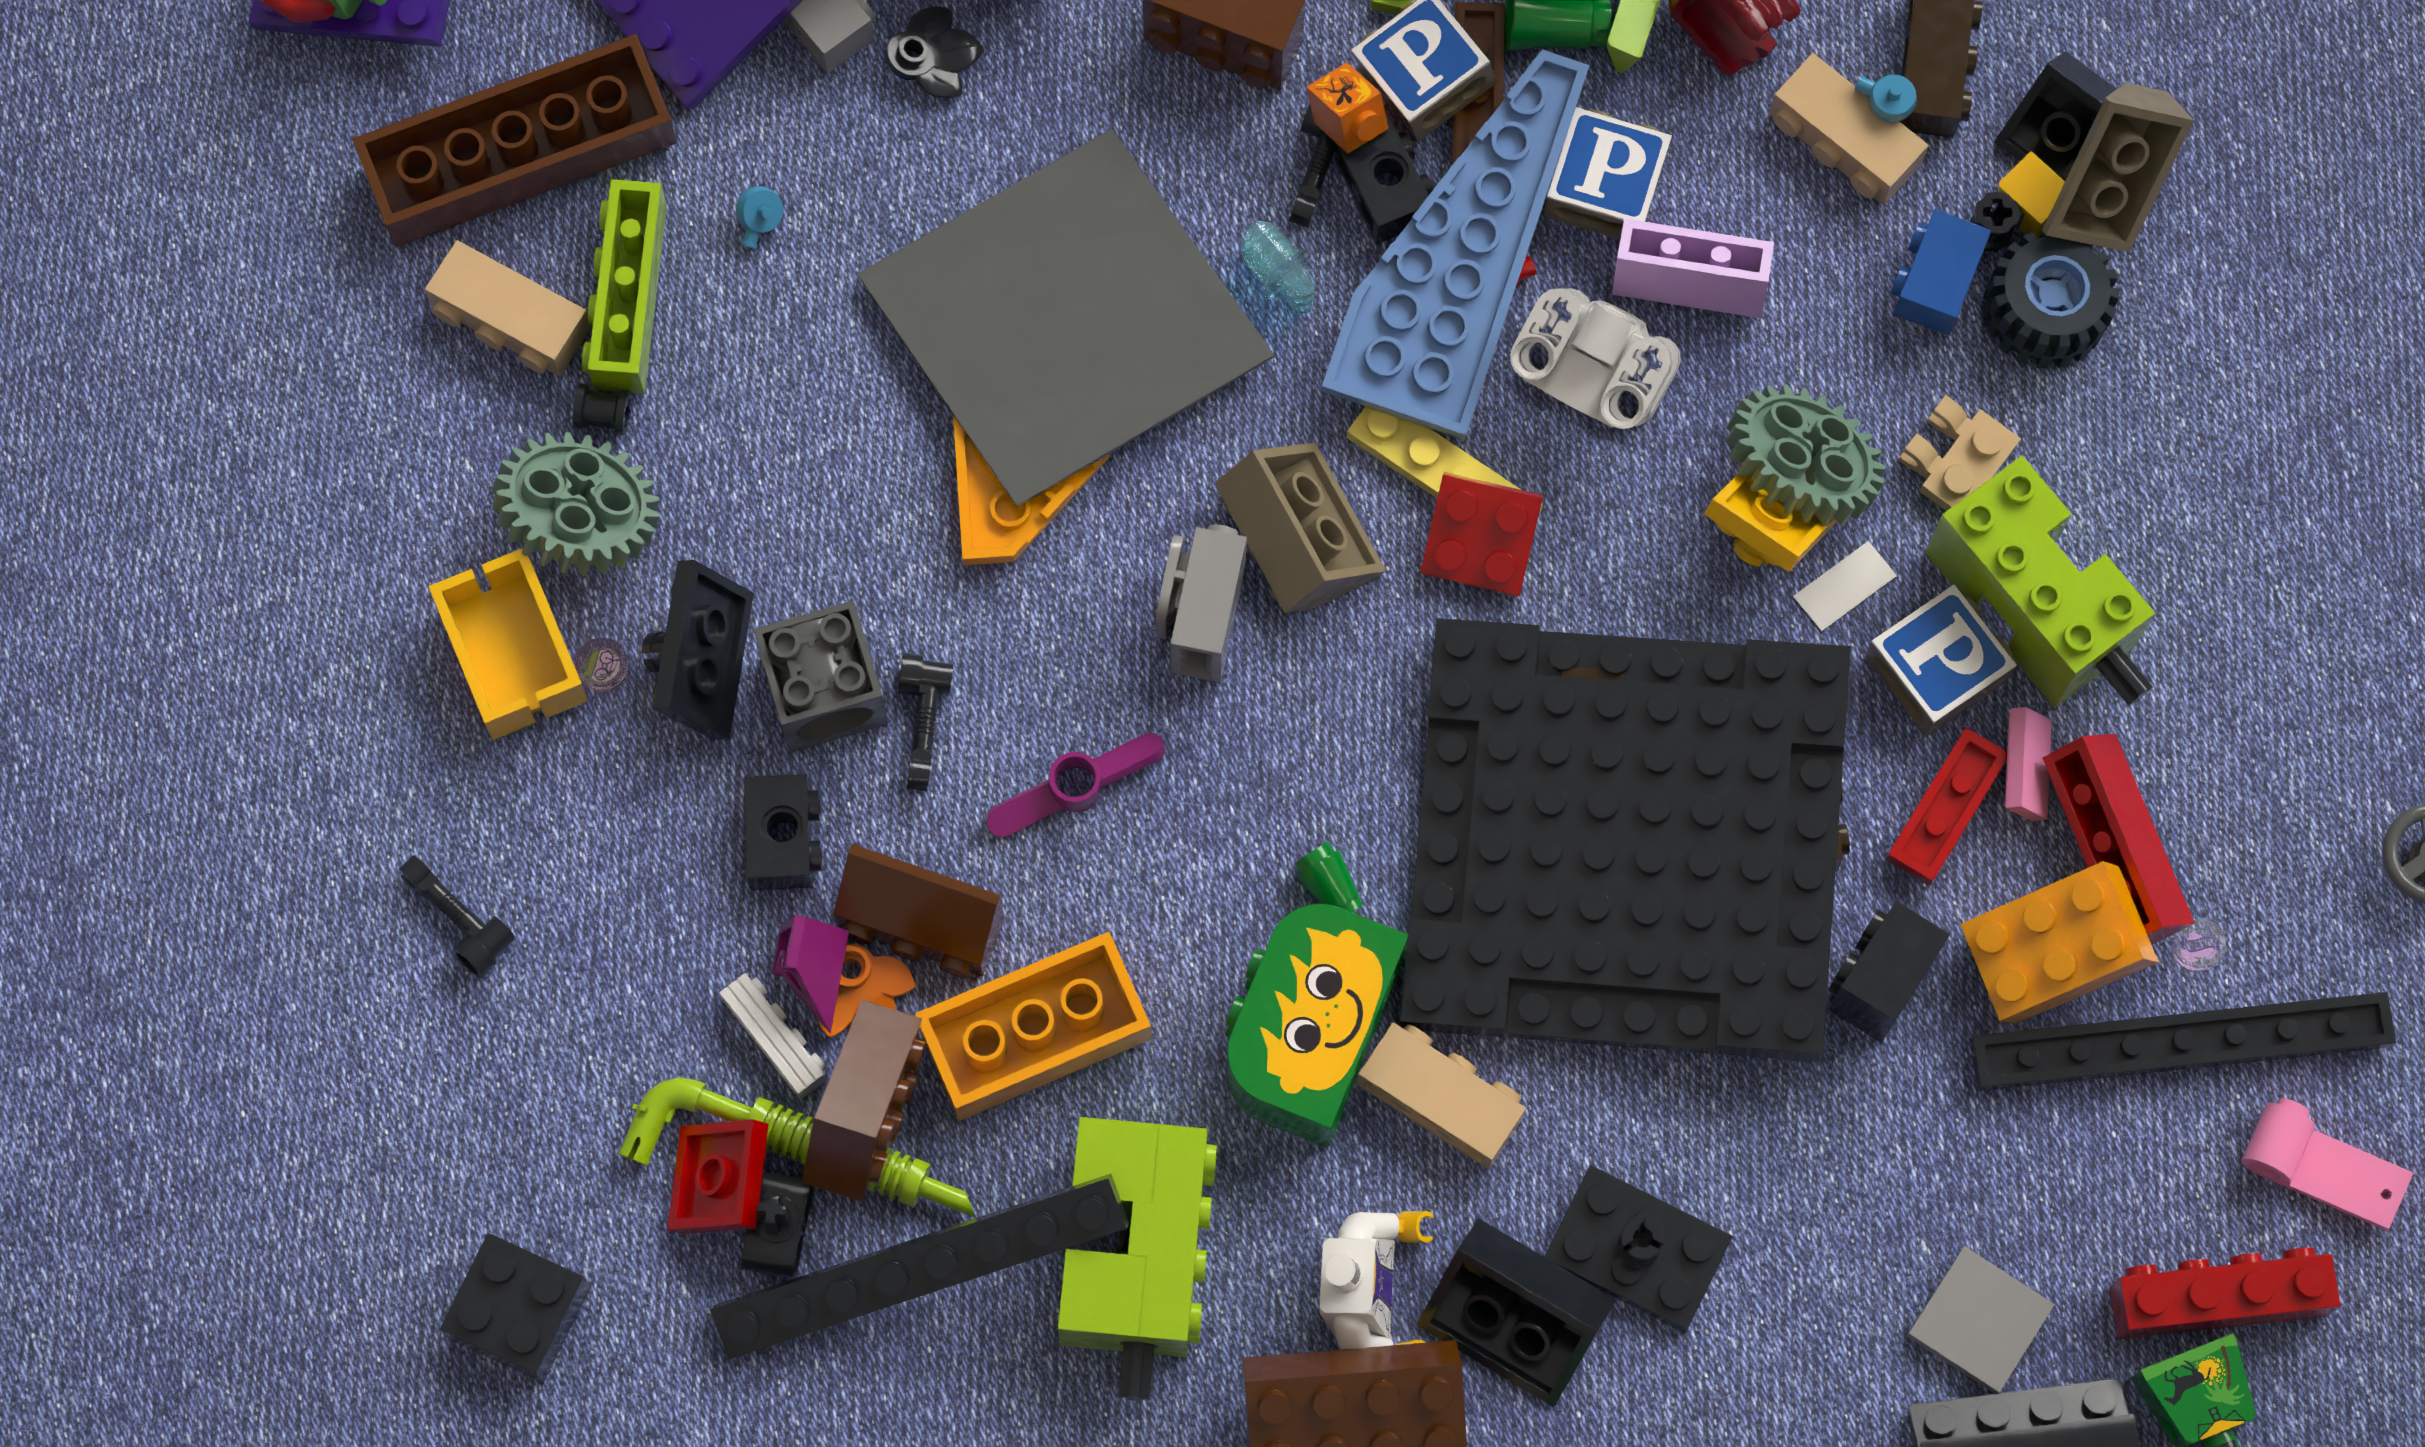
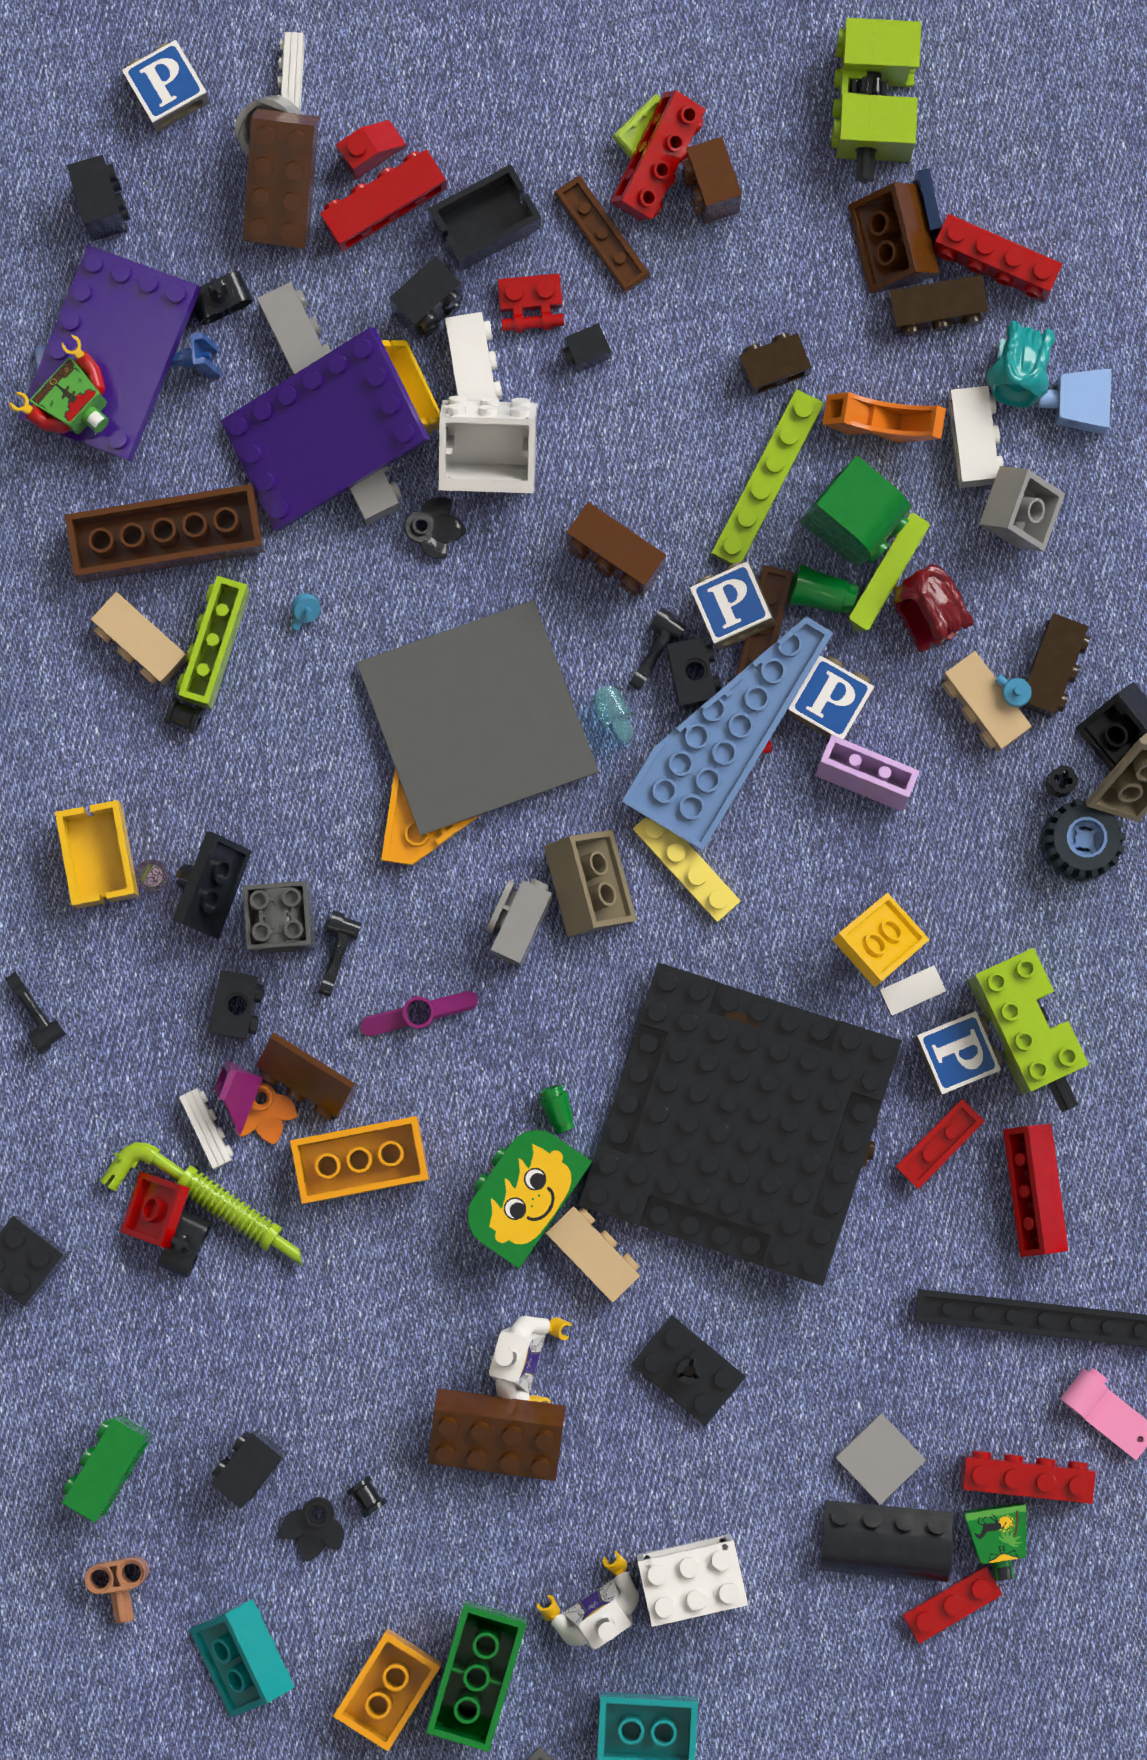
camera: 15 degrees right, 10 degrees up
sand green gear [492,432,660,576] -> none
black plate [710,1174,1129,1359] -> none
brick [802,999,926,1202] -> none
lime piece [1058,1117,1217,1401] -> none
orange brick [1306,62,1389,153] -> none
black slope [1416,1218,1616,1407] -> none
red plate [1420,472,1544,597] -> none
white piece [1510,288,1681,429] -> none
sand green gear [1725,384,1885,526] -> none
black brick [1827,901,1950,1044] -> none
blue brick [1890,209,1991,336] -> none
tan plate [1898,395,2021,511] -> none
light orange brick [1960,861,2159,1024] -> none
yellow panel [1997,151,2065,239] -> none
bright pink tile [2005,707,2052,821] -> none
clear tile [2171,918,2226,973] -> none

